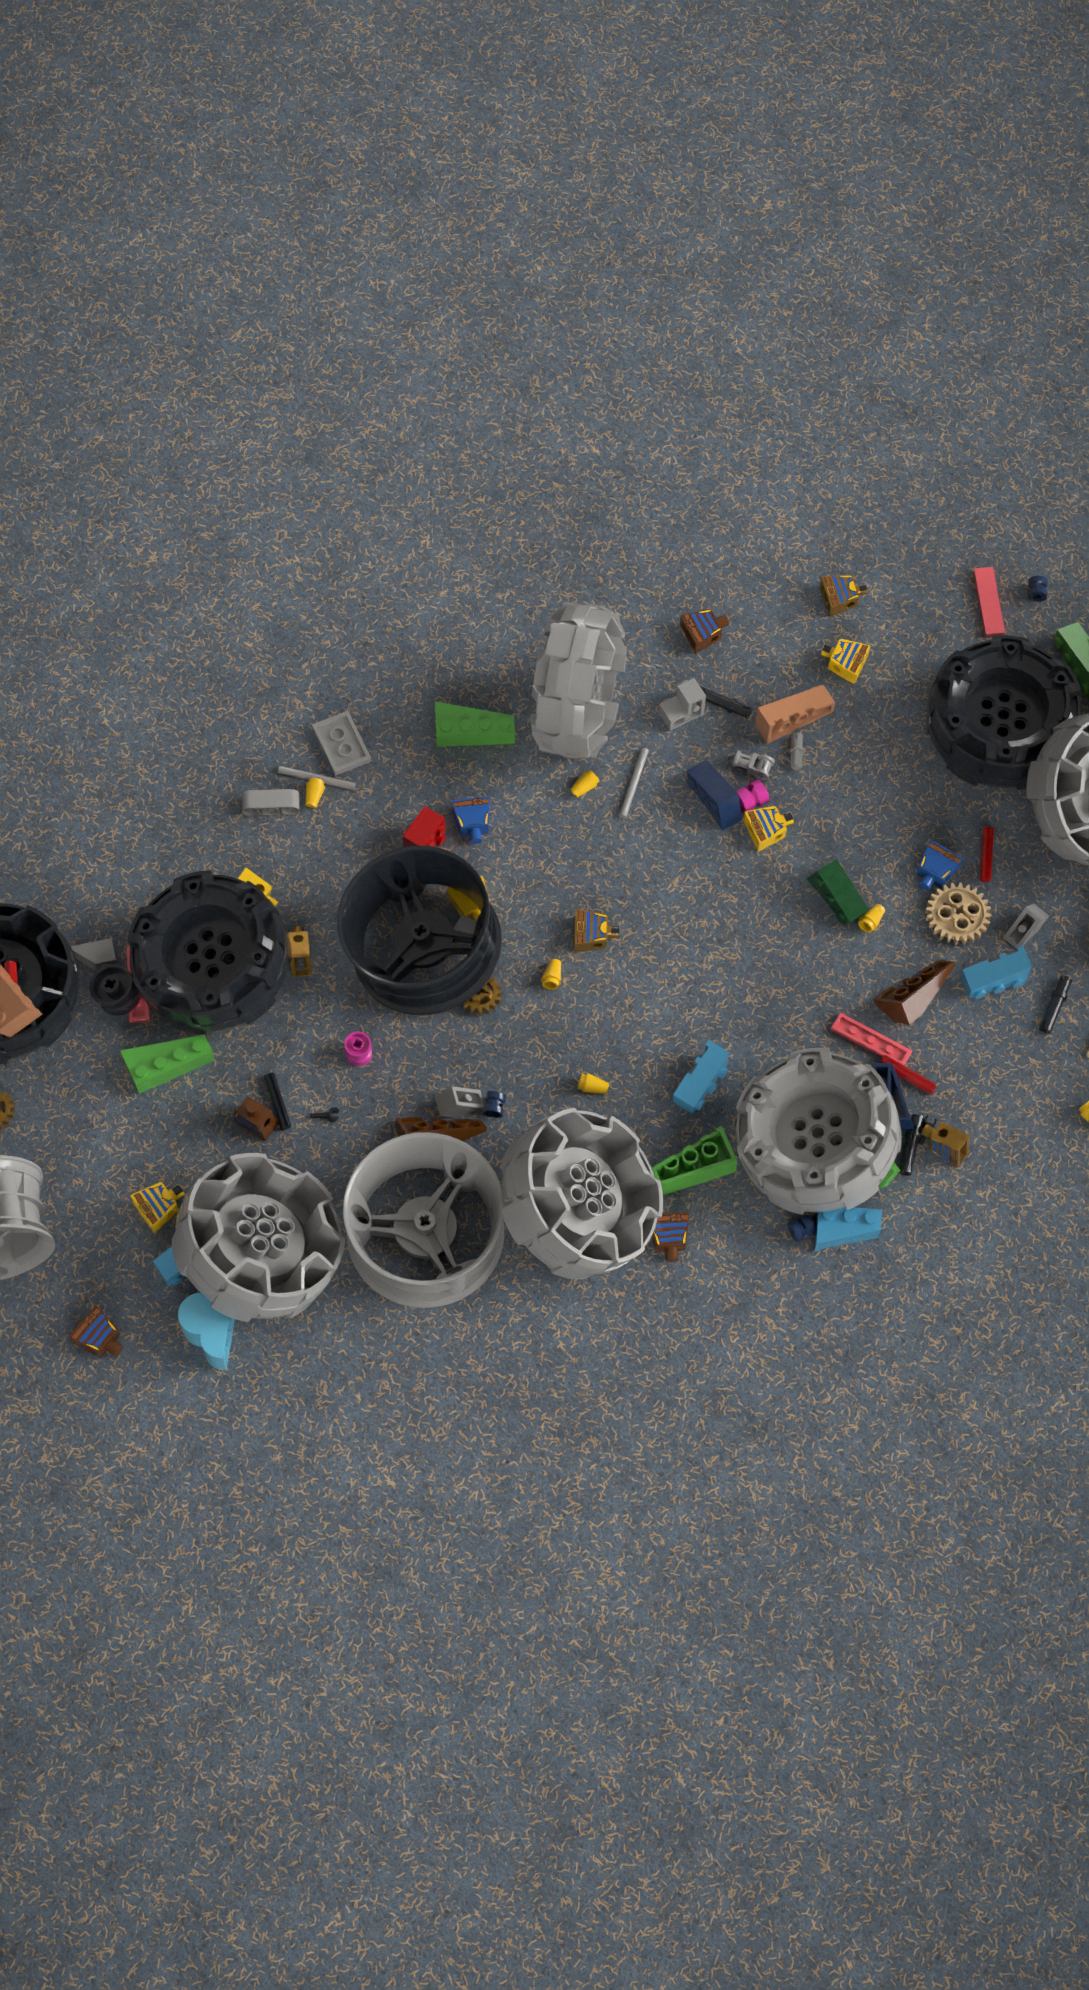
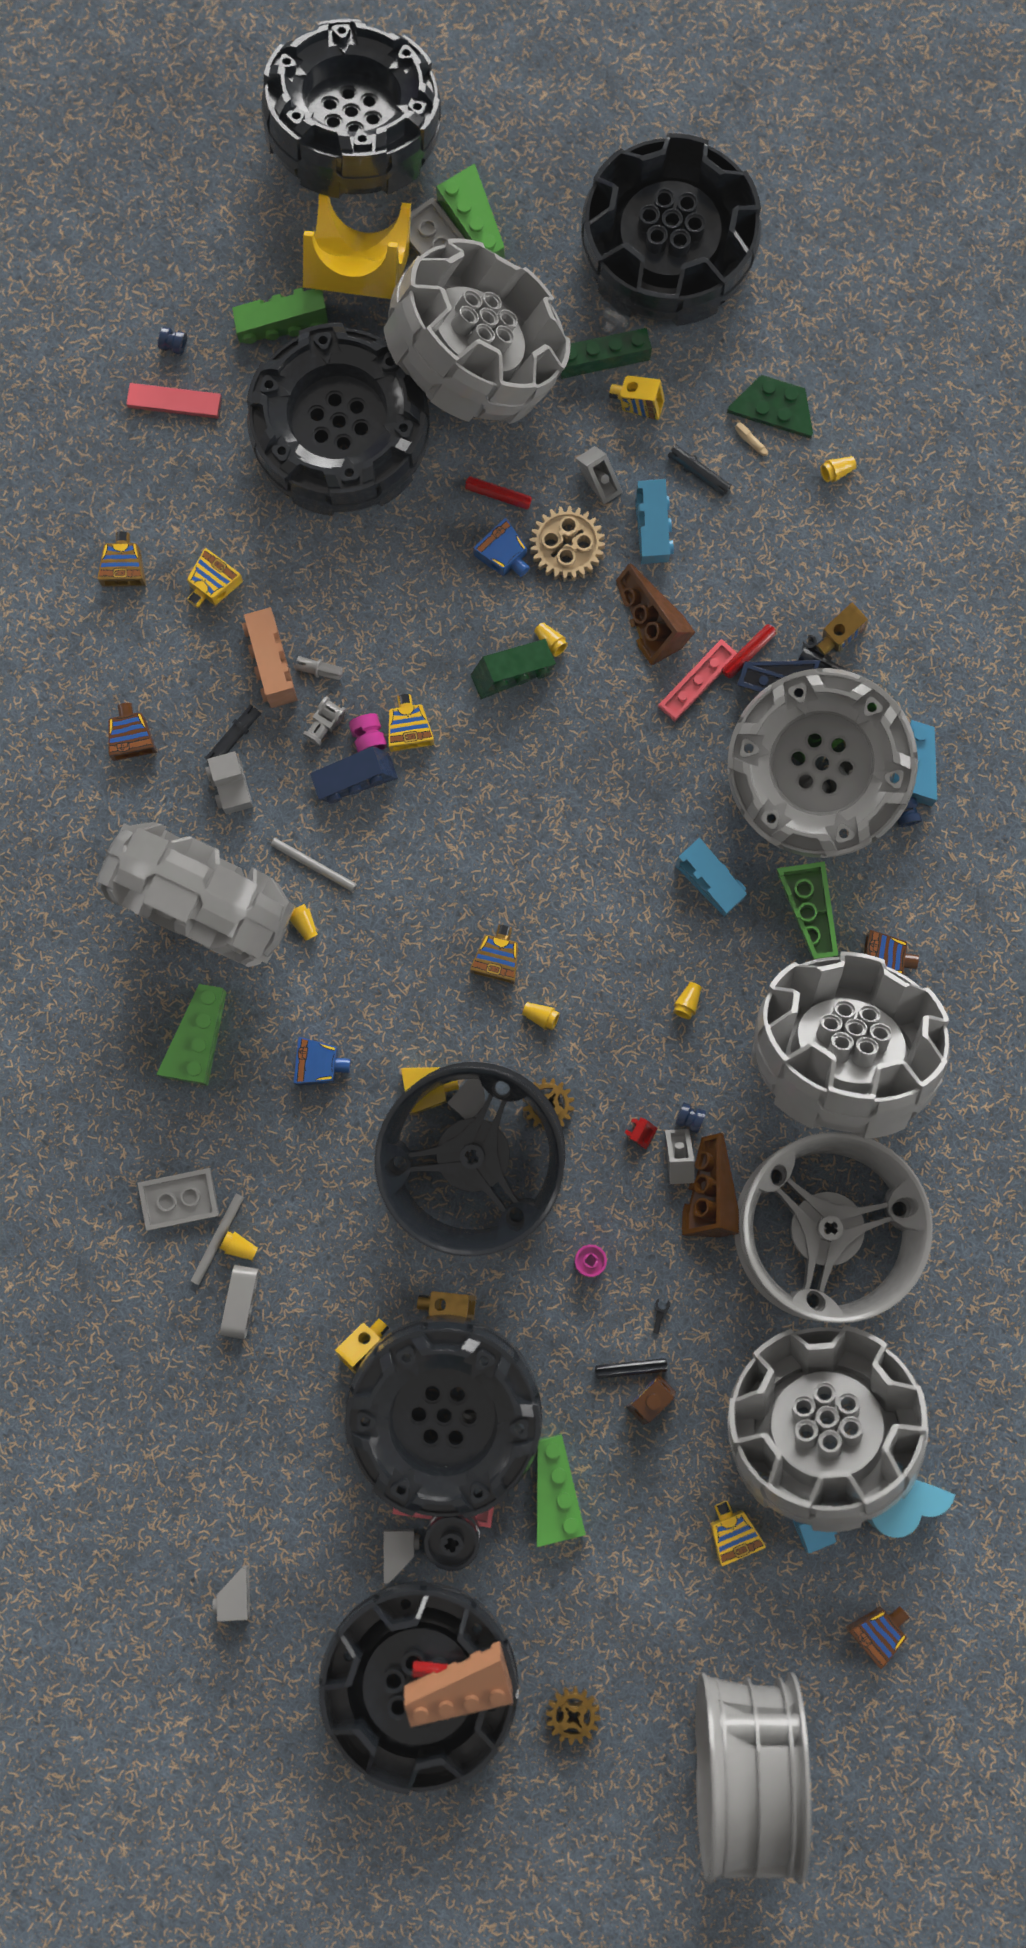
camera: 75 degrees left, 15 degrees up
red brick [402,806,446,847] -> none
none -> light grey slope [212,1565,250,1621]
none -> red tile [625,1117,658,1149]

